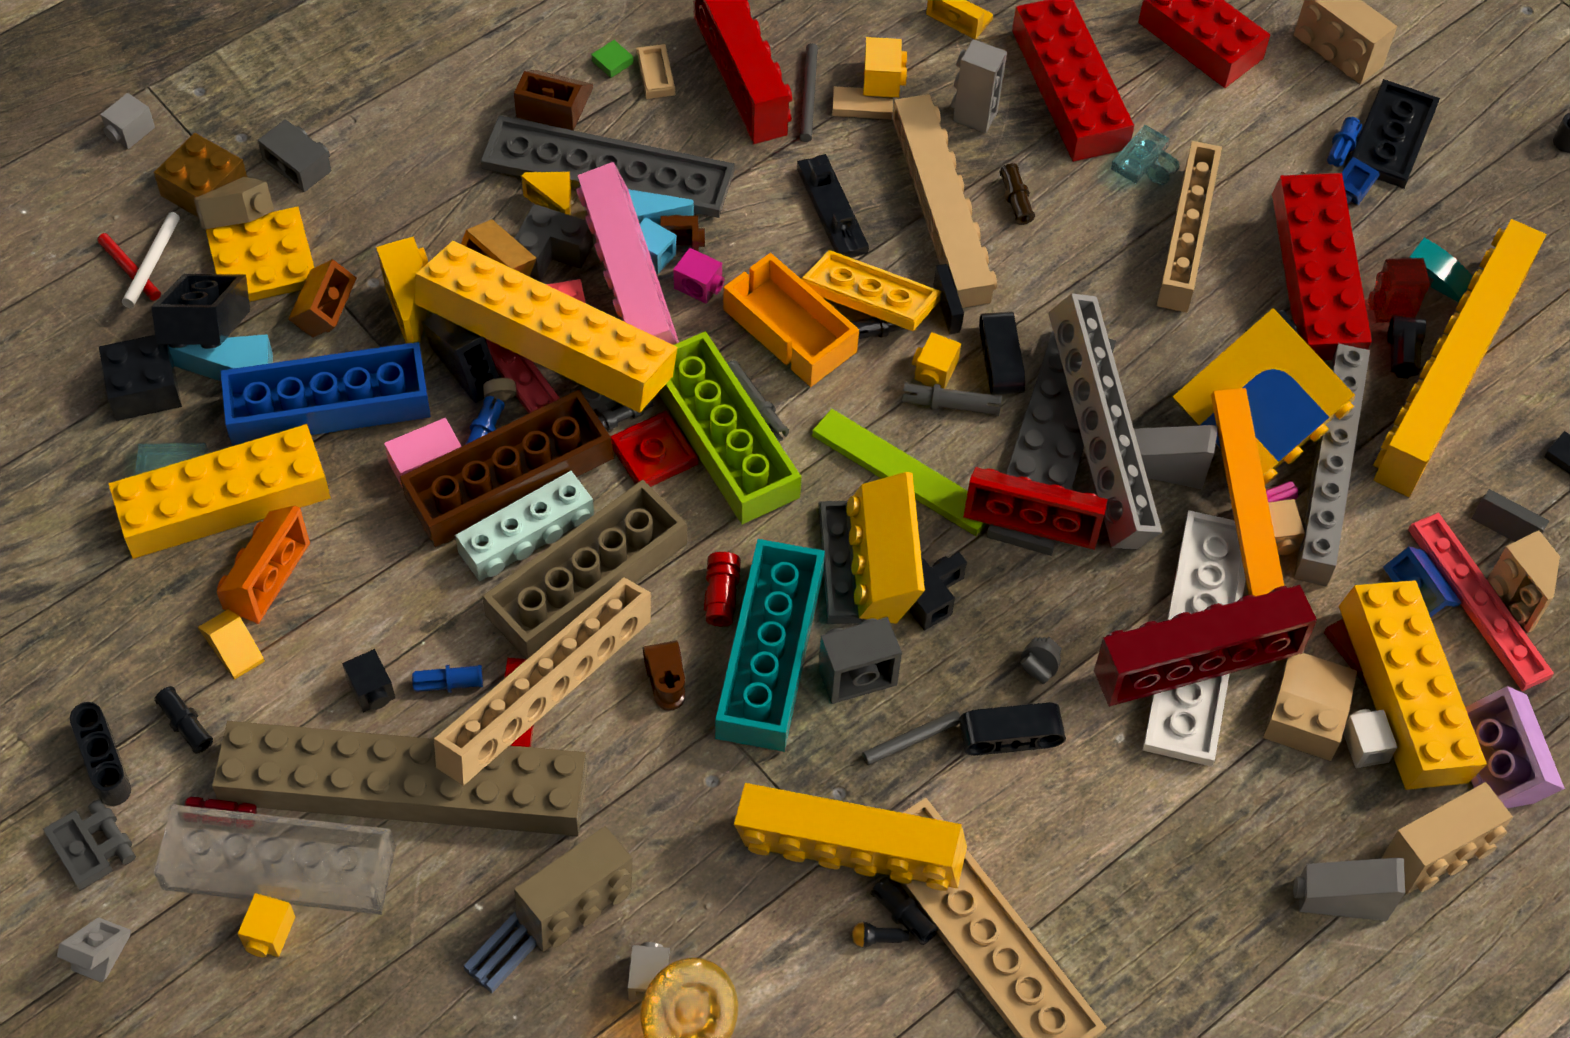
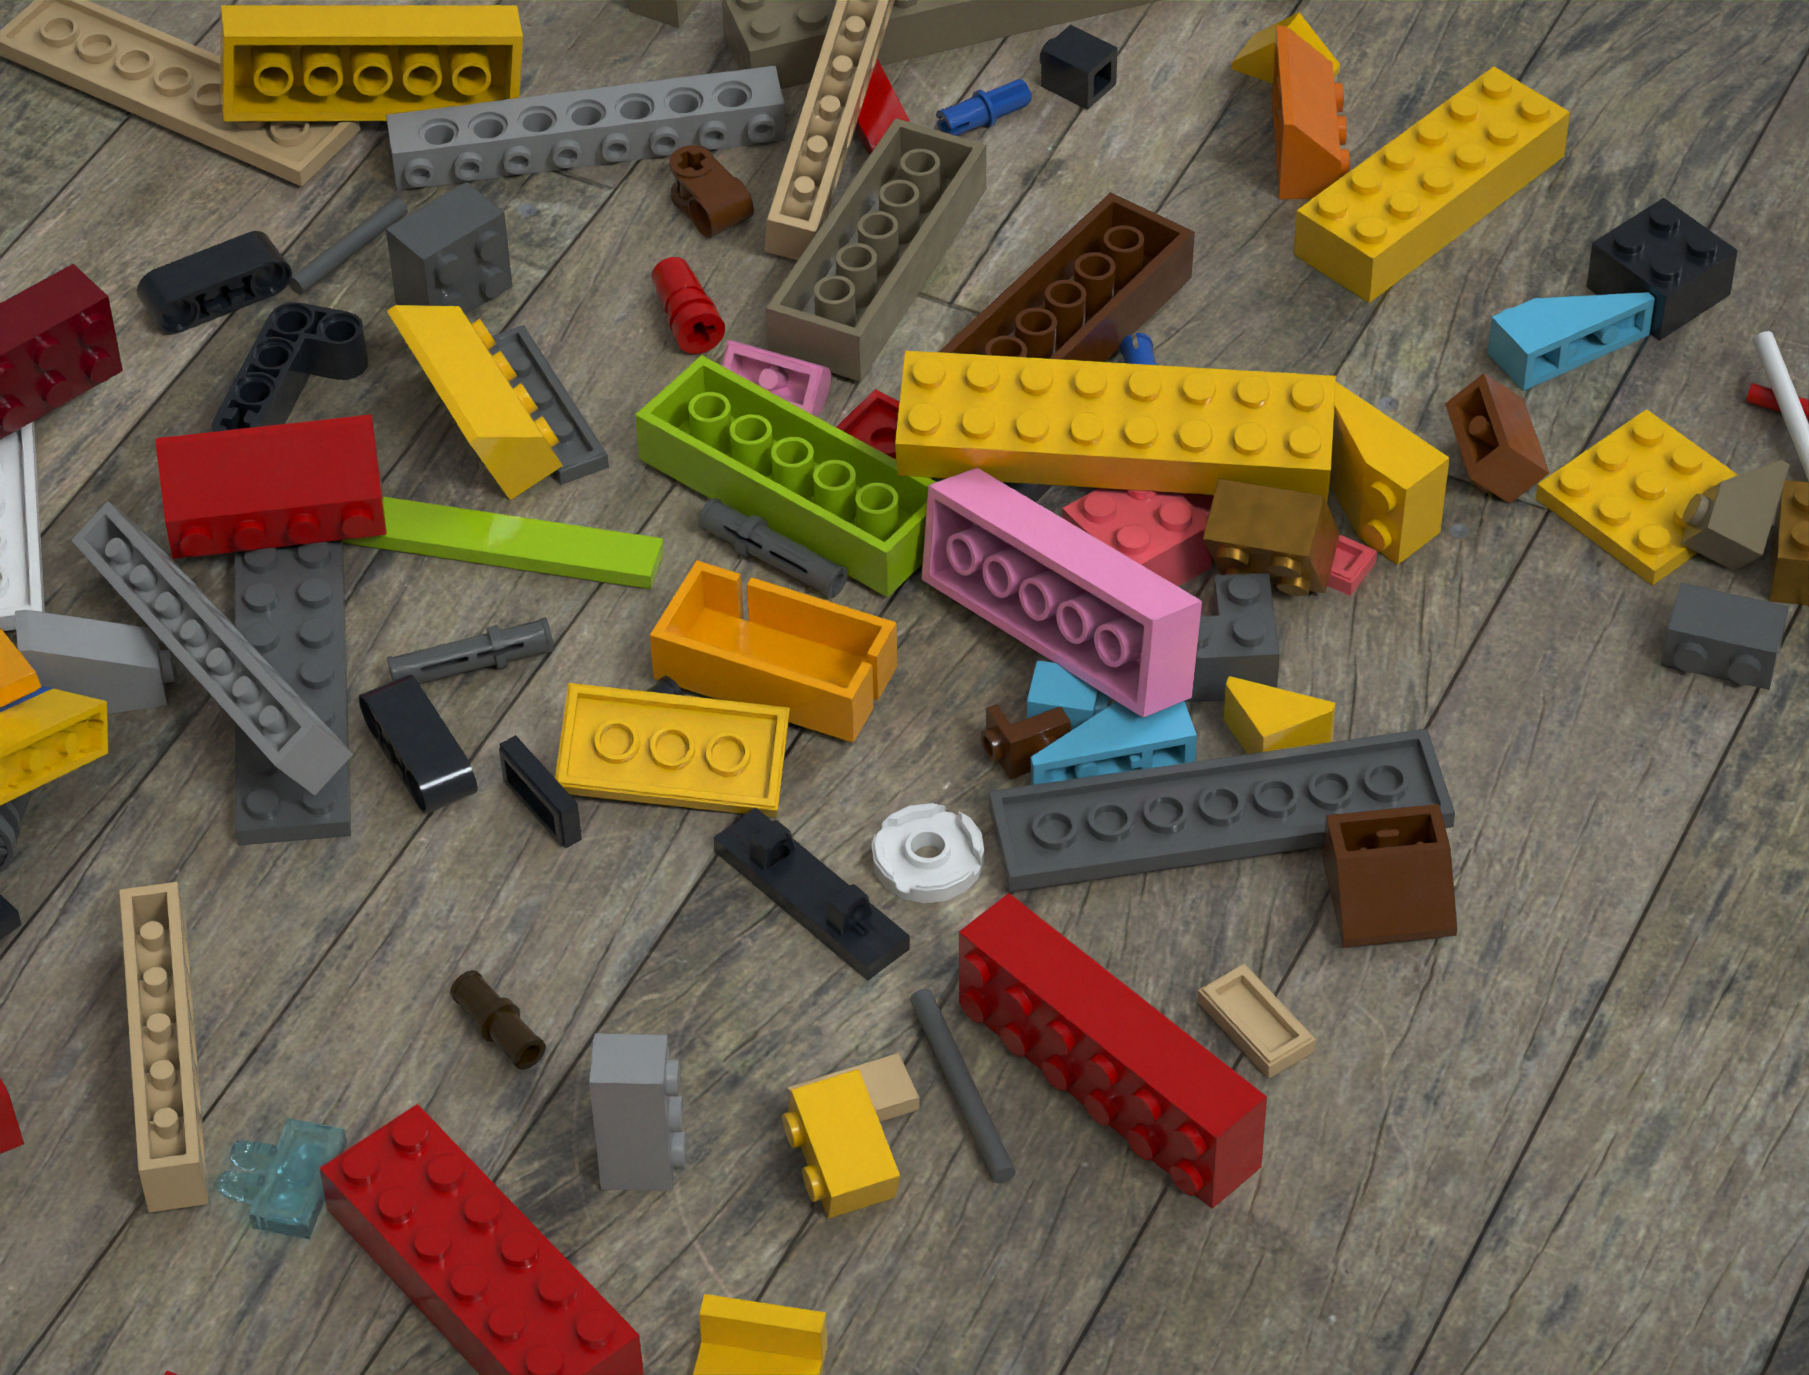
camera: 160 degrees right, 10 degrees down
clear light blue tile [135,443,208,475] -> none
black brick [151,274,250,349] -> none
blue brick [220,342,431,446] -> none
bright pink brick [384,417,462,486] -> none
light aqua brick [455,471,594,582] -> none
bright green tile [591,40,634,78] -> none
dark pink brick [673,248,725,304] -> none
teal brick [715,539,825,752] -> none
tan brick [893,94,997,308] -> none
black brick [909,552,967,631] -> none
yellow brick [912,332,961,389] -> none
dark grey piece [1020,637,1062,684] -> none
none -> black beam [211,302,368,432]
none -> light grey brick [386,66,786,191]
none -> bright pink brick [722,340,831,417]
none -> white tile [871,803,984,903]

